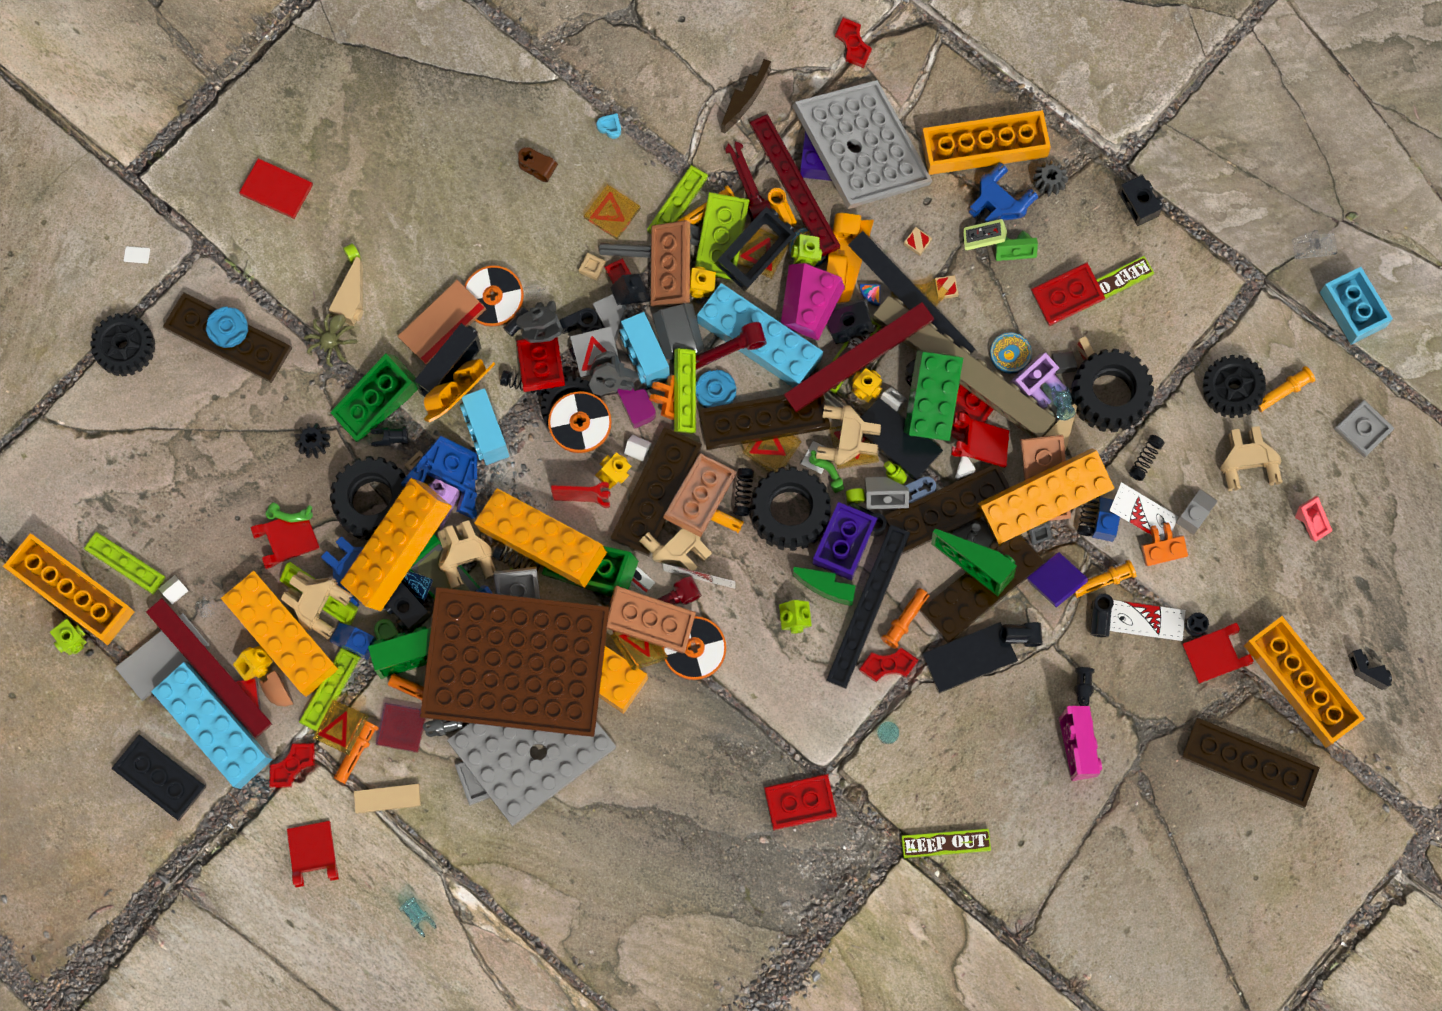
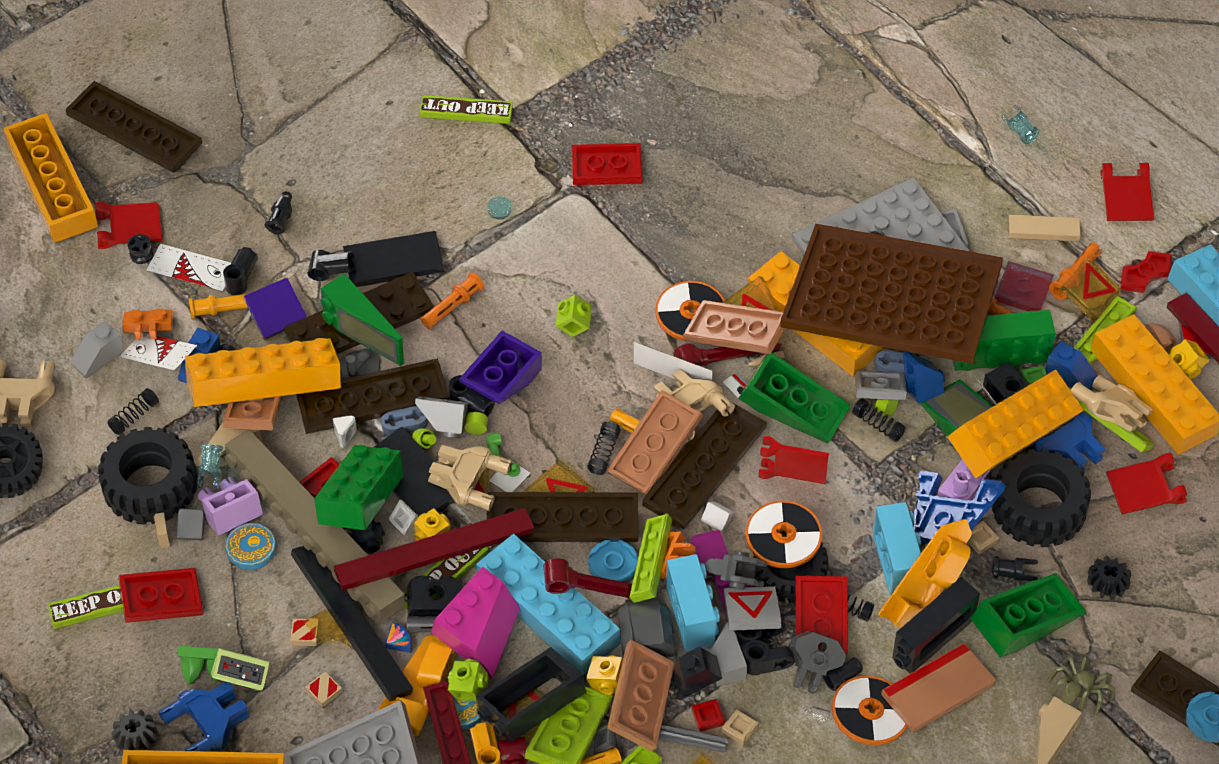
camera: 170 degrees left, 20 degrees down
bright green piece [265,502,313,523] -> none
tan connector [437,520,496,589] -> none
light orange brick [474,488,607,588] -> none
yellow brick [595,452,632,489] -> none
black tyre [750,466,831,551] -> none
green slope [793,567,856,606] -> none
black tile [826,524,910,689] -> none
red tile [859,648,919,683] -> none
red flag [951,413,1009,468] -> none
dark pink wedge [1058,706,1102,781] -> none
black brick [1118,175,1162,227] -> none

